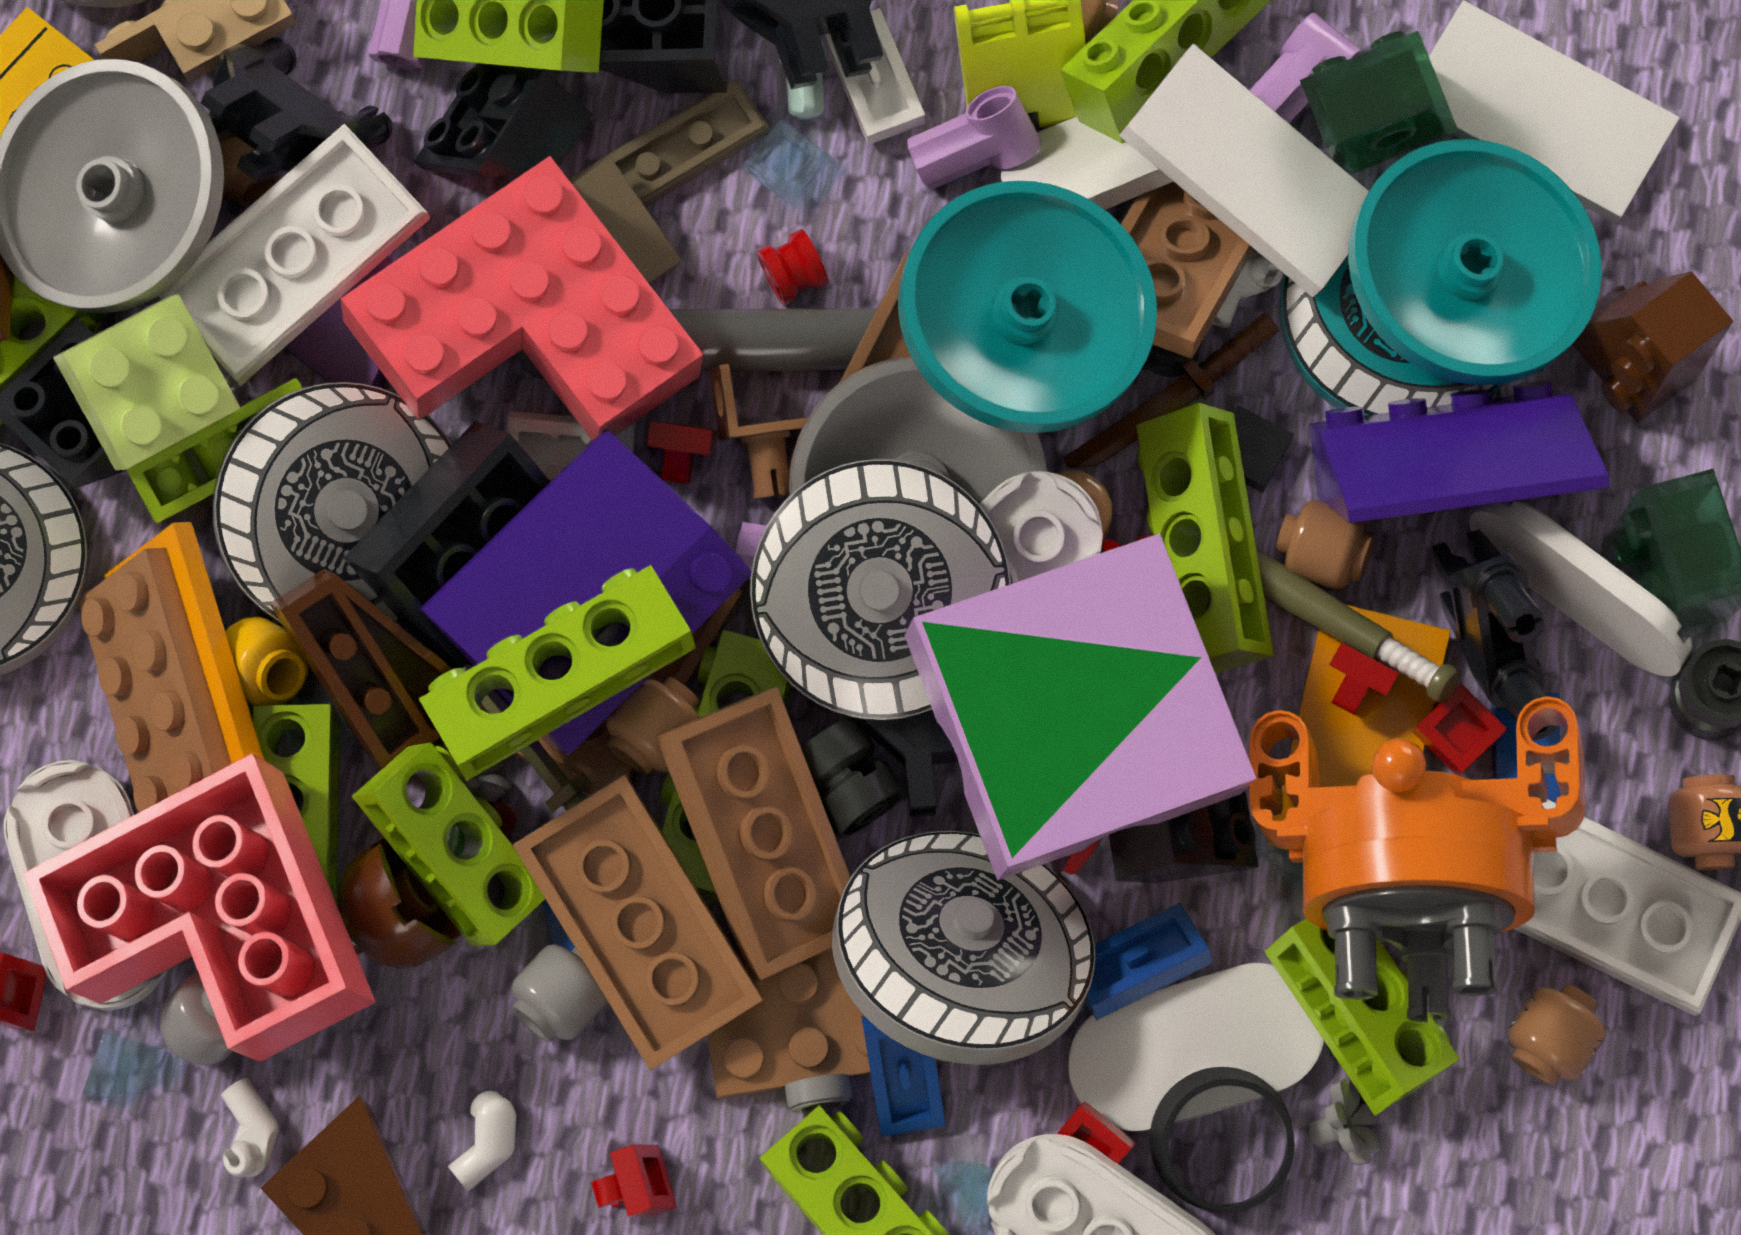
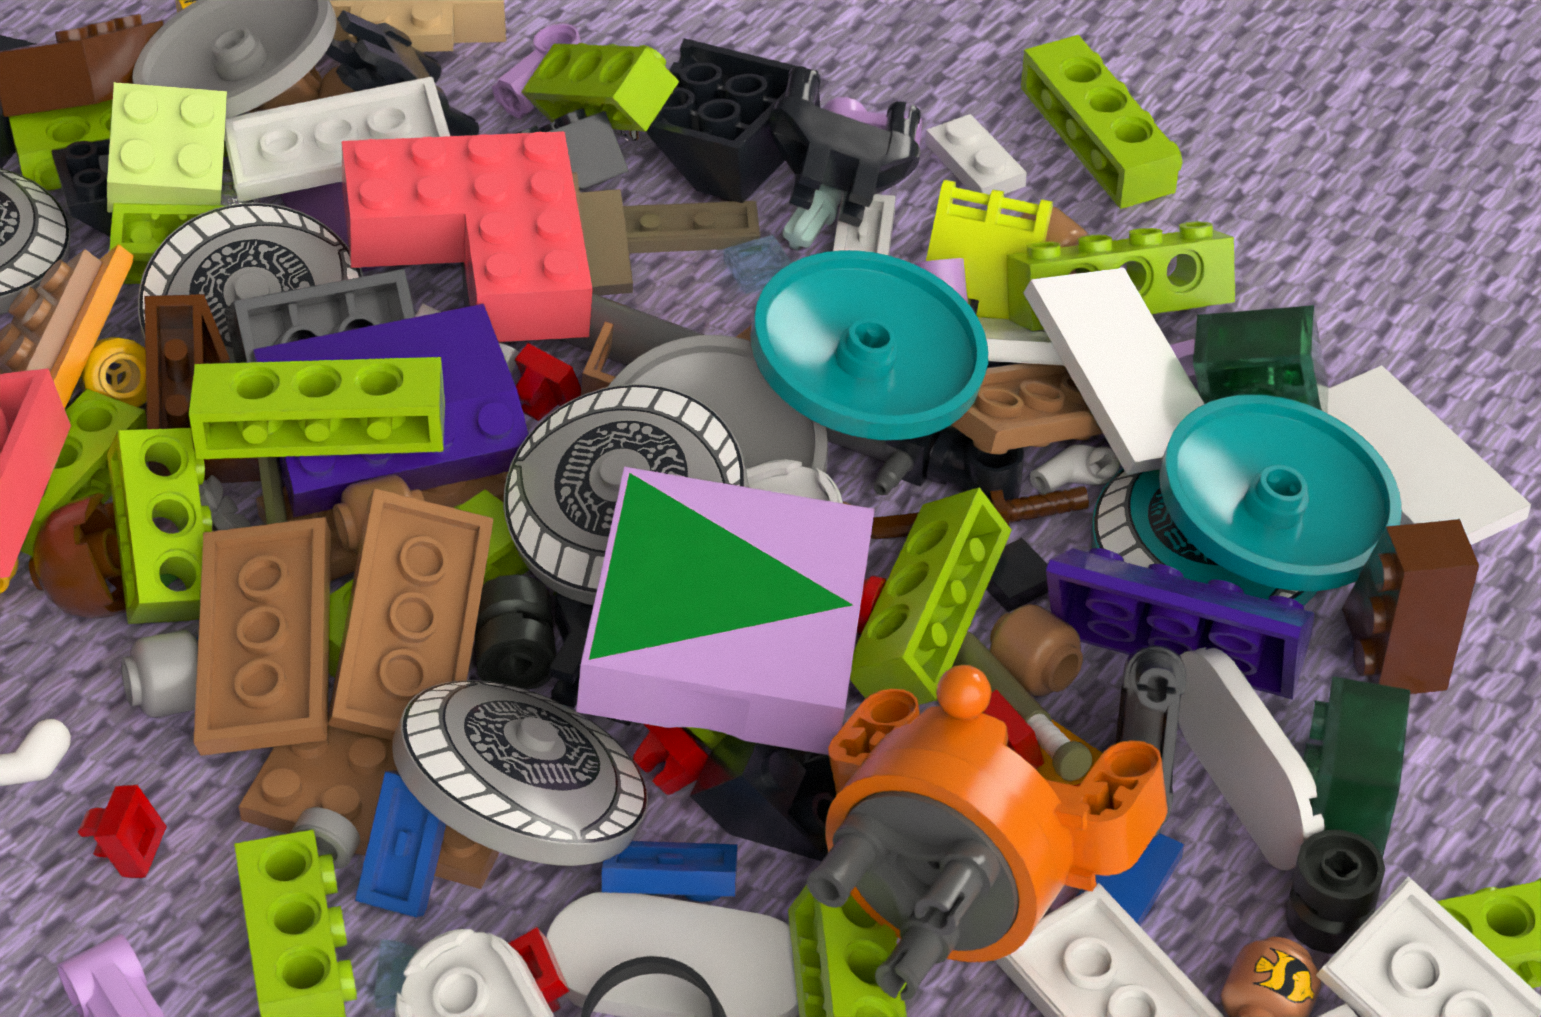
camera: 25 degrees right, 30 degrees down
red wheel [756,229,829,306] -> none

